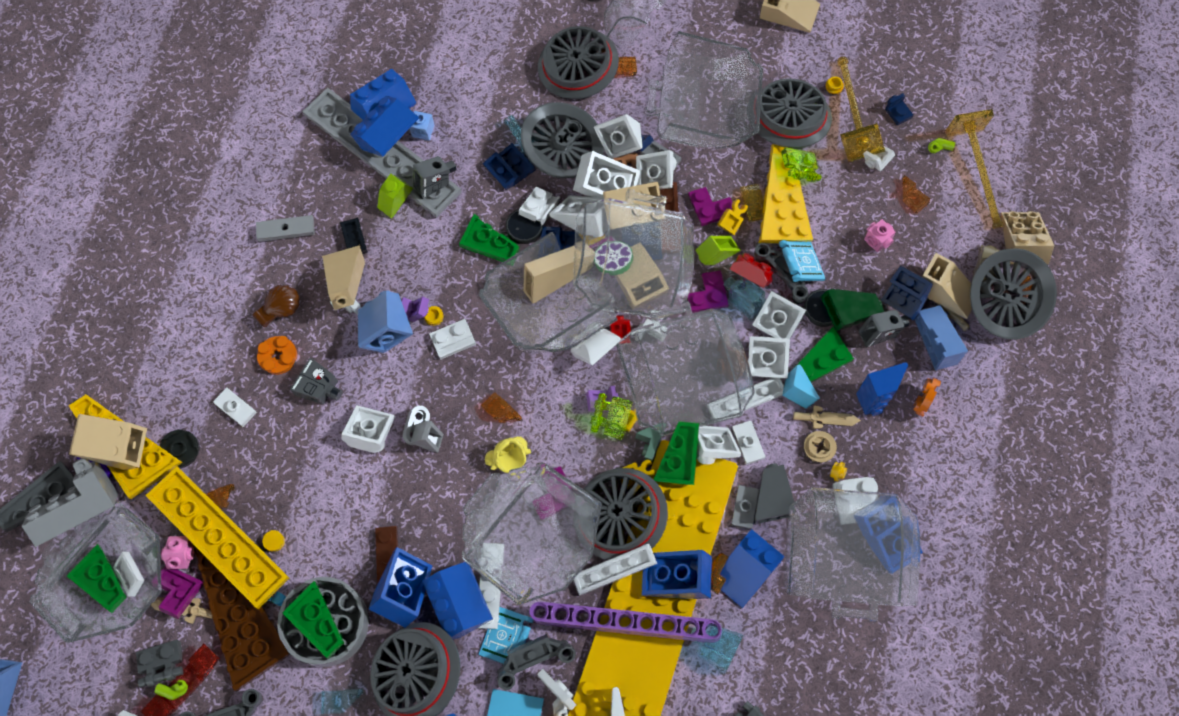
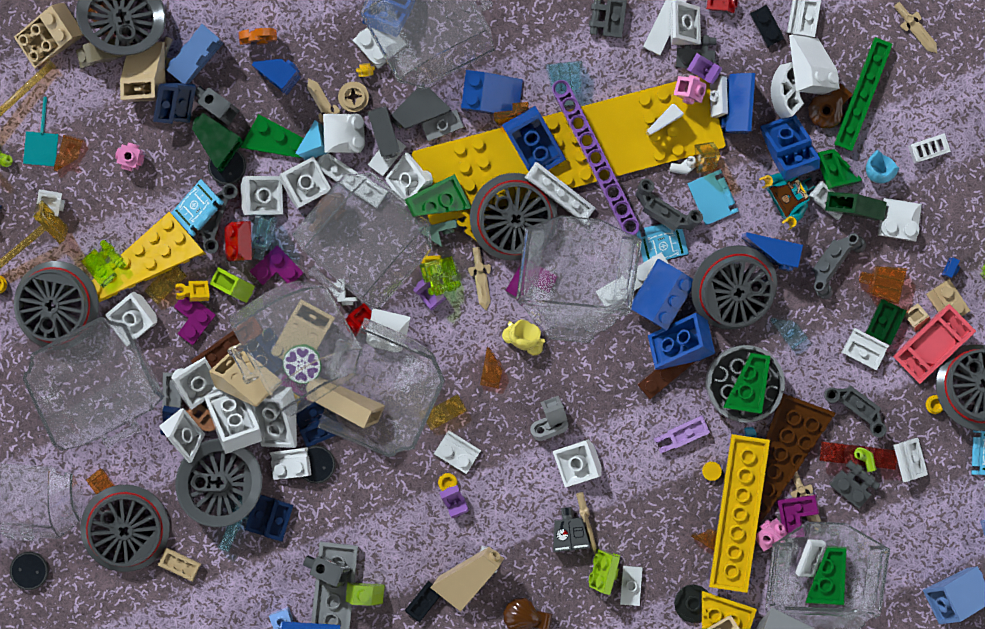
camera: 125 degrees left, 20 degrees up
orange plate [257,336,298,375] -> none
medium blue slope [358,291,413,353] -> none
green wing [459,214,519,265] -> none
white plate [538,669,576,710] -> none
none -> teal piece [23,97,58,167]
none -> white slope [105,292,157,345]
none -> tan plate [158,548,201,582]
none -> white slope [323,114,365,153]
none -> dark grey slope [367,106,400,159]
none -> clear yellow slope [422,394,467,430]
none -> tan sword [468,247,491,311]
none -> tan sword [576,492,596,554]
none -> lime plate [589,549,621,595]
none -> lavender hinge [654,415,710,454]

